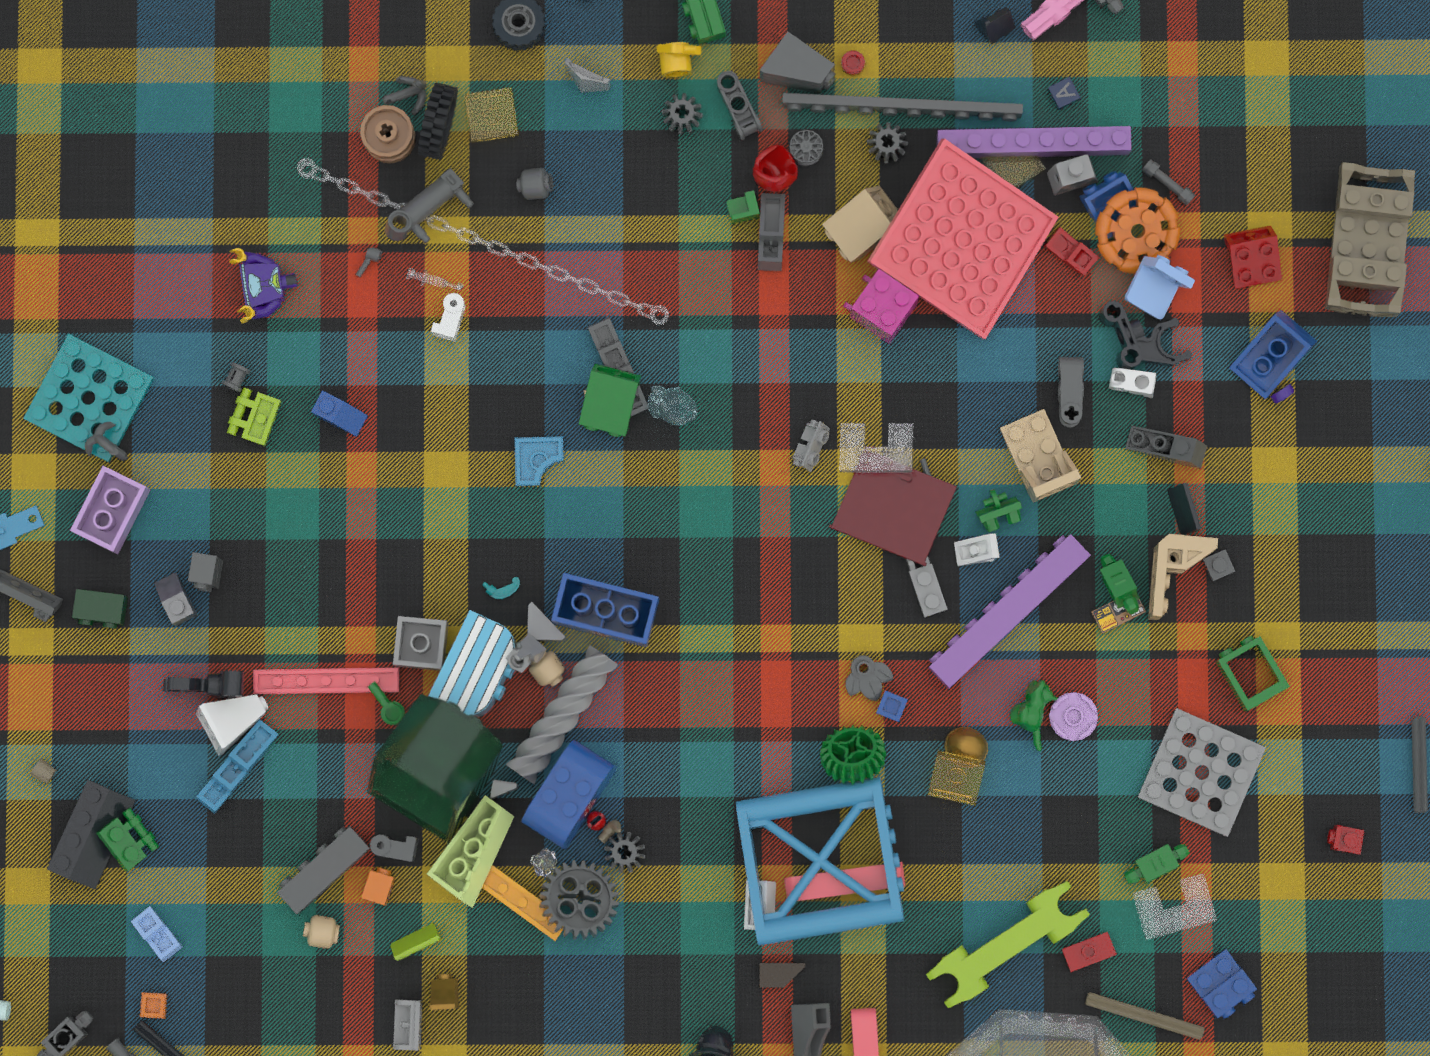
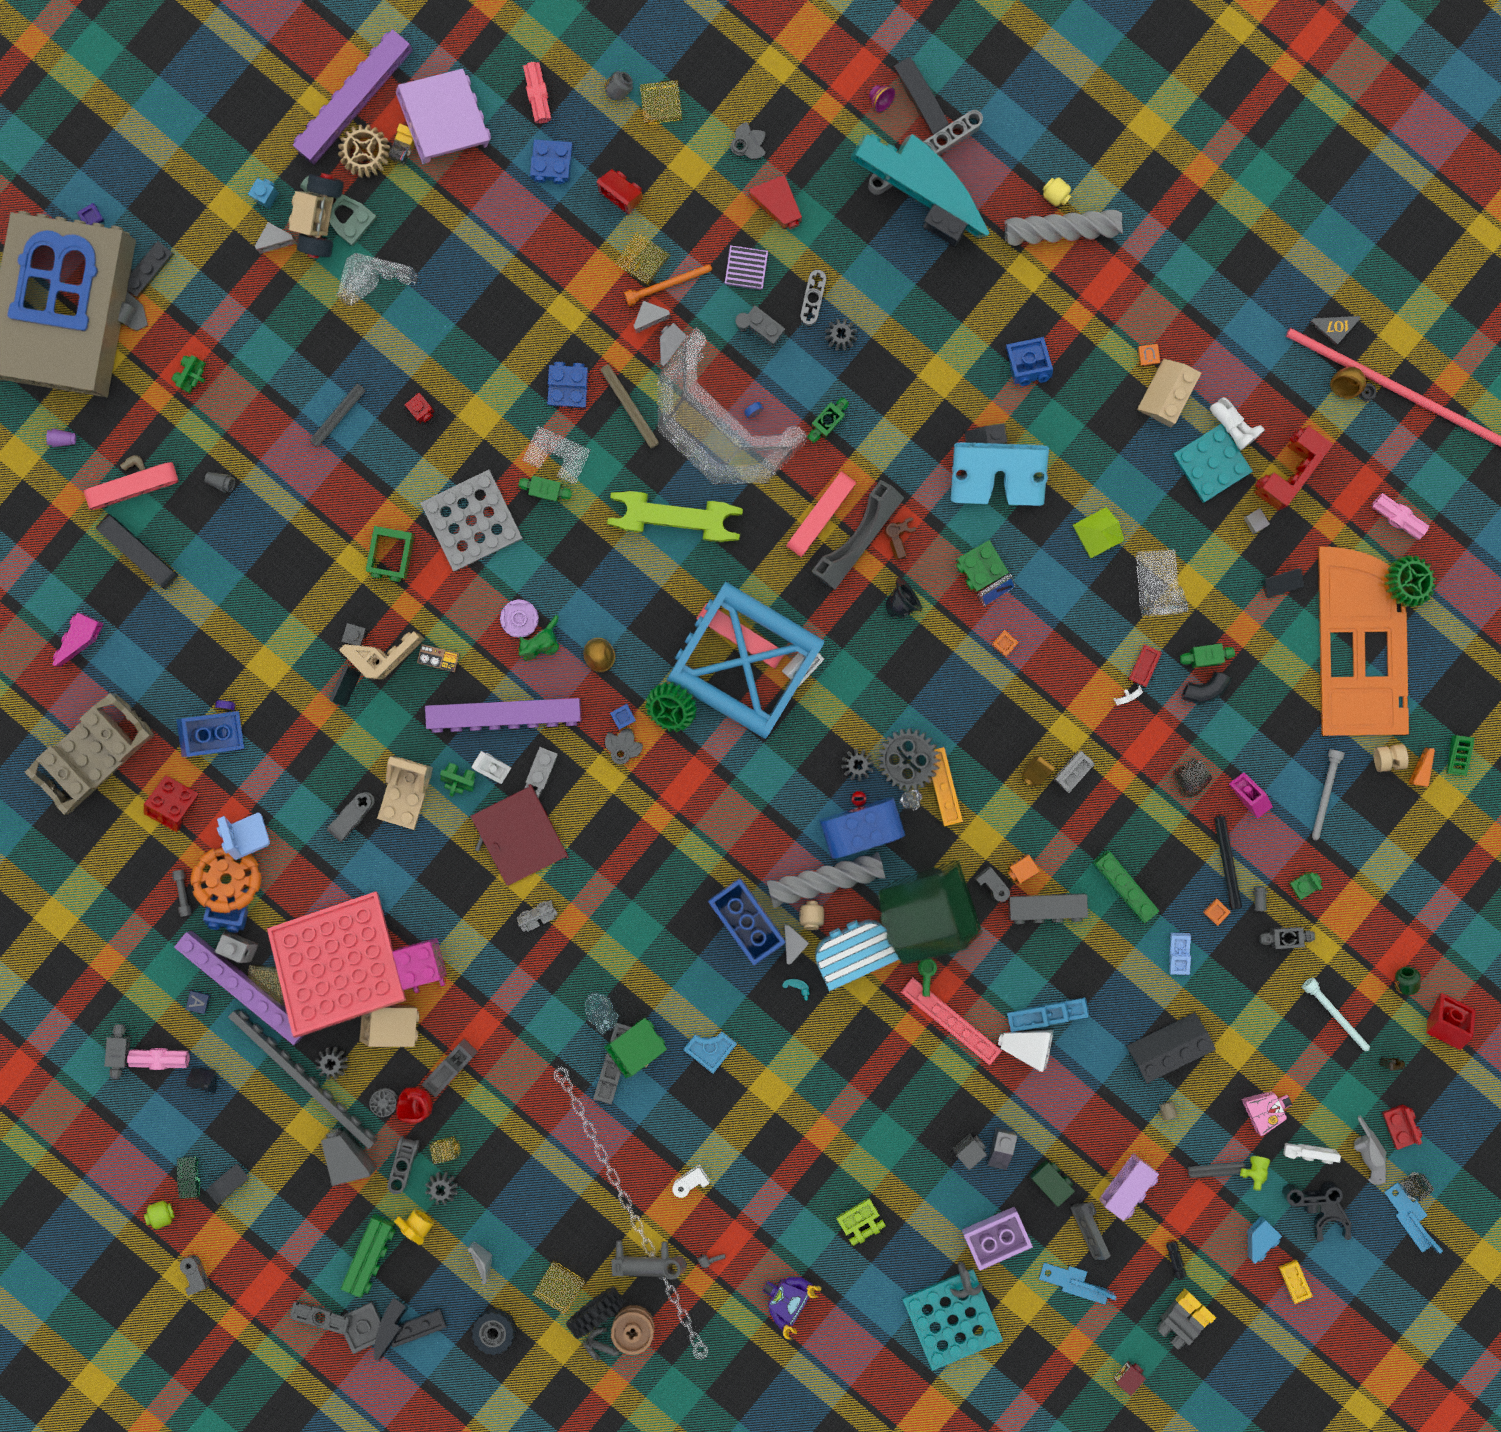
camera: 150 degrees left, 5 degrees up
green plate [96,807,159,872] -> none
black piece [163,671,244,699] -> none
dark grey bush [221,362,251,393] -> none
tan head [303,915,340,949] -> none
blue slope [311,391,368,437] -> none
lime slope [391,923,442,961] -> none
light grey brick [393,616,449,671] -> none
clear piece [406,267,464,291] -> none
yellowish green wedge [427,795,514,908] -> none
light grey slope [490,780,519,799] -> none
light grey animal [505,633,547,673] -> none
dark grey head [516,168,553,200] -> none
dark tan animal [598,820,622,844] -> none
green panel [727,190,760,224] -> none
dark brown tile [760,963,805,988] -> none
clear plate [839,423,914,473] -> none
red tile [841,50,865,76] -> none
clear yellow tile [928,751,986,806] -> none
red slope [1044,227,1099,276] -> none
red plate [1062,932,1116,972] -> none
black piece [1099,301,1192,370] -> none
green piece [1100,554,1140,614] -> none
white leg [1109,368,1156,398] -> none
dark grey slope [1125,426,1207,469] -> none
none -> clear yellow brick [429,1136,461,1164]
none -> green brick [1092,851,1159,923]
none -> lavender brick [1099,1153,1159,1221]

